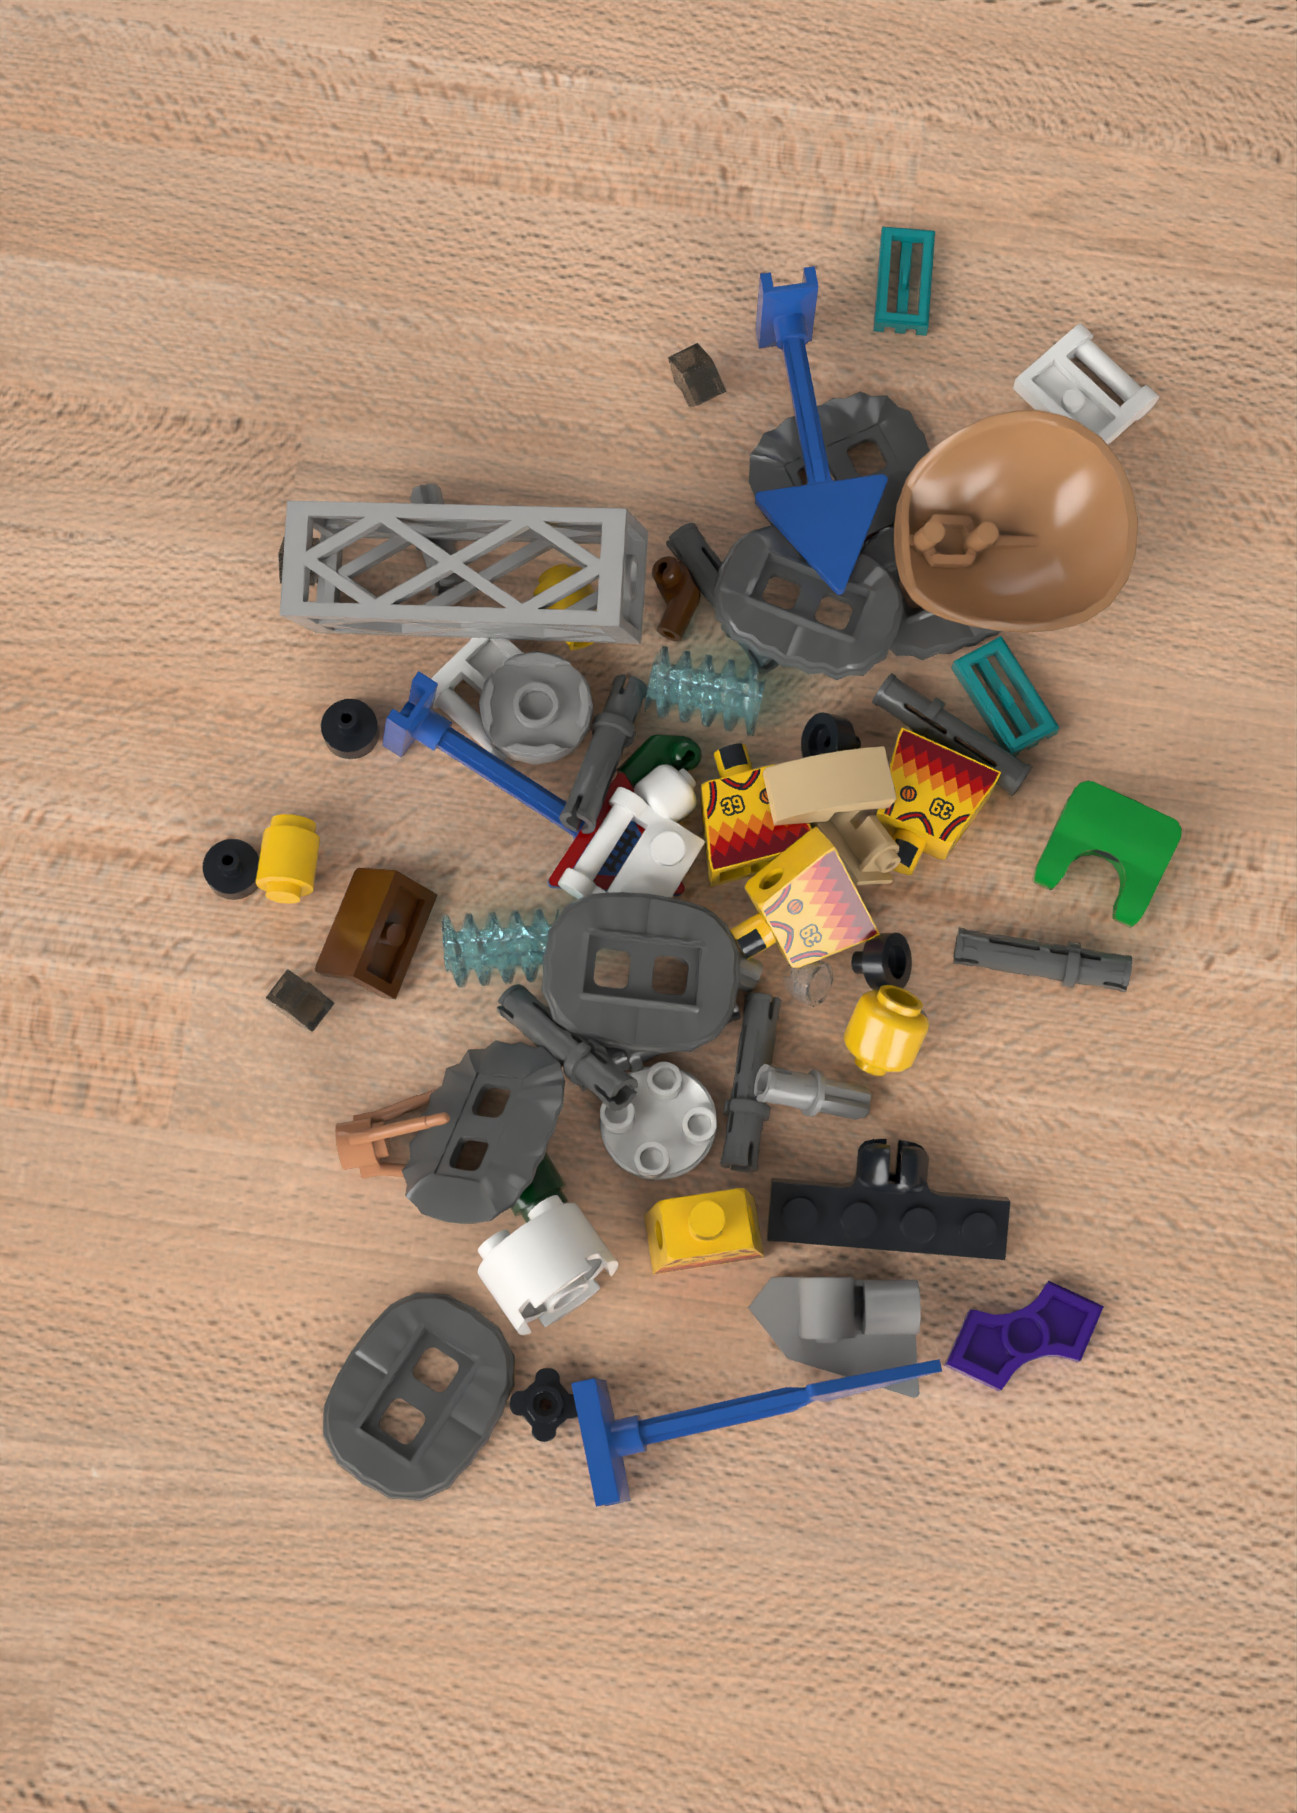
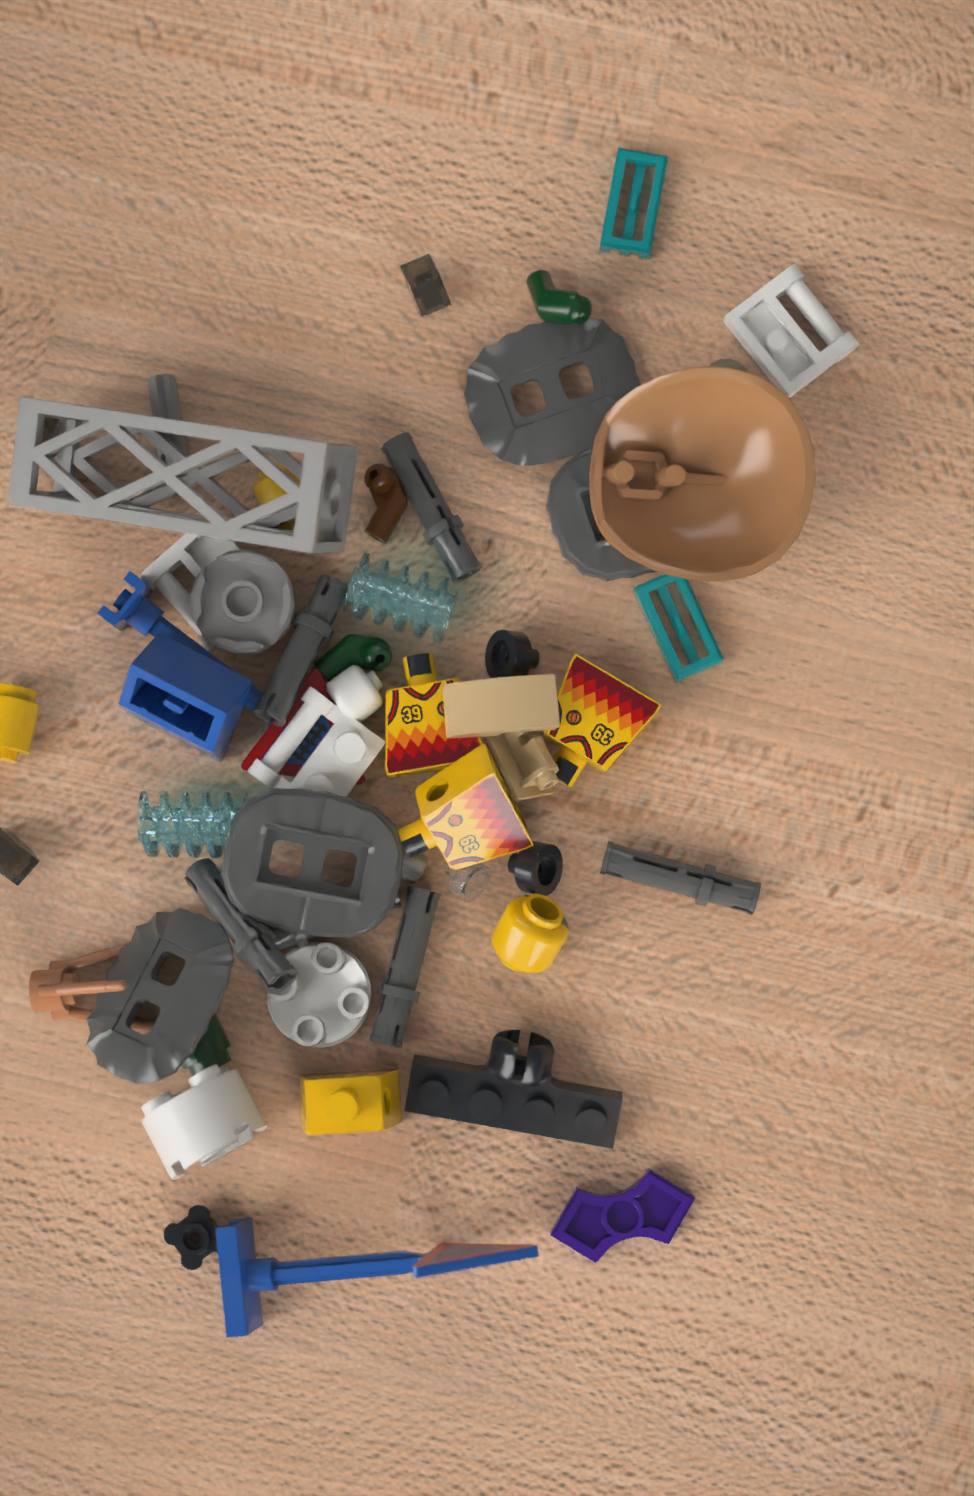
camera: 15 degrees right, 10 degrees up
reddish brown panel [315,868,438,1000] -> none
black tile [321,699,379,759] -> none
dark grey piece [323,1292,515,1501] -> none
dark grey piece [712,526,903,680] -> none
light grey panel [748,1277,921,1398] -> none
light grey axle [754,1064,871,1120] -> none
blue piece [755,266,888,595] -> none
dark grey pin [872,673,1033,796] -> none
green piece [1032,780,1182,928] -> none
none -> blue slope [118,633,253,762]
none -> dark green arm [526,270,592,325]

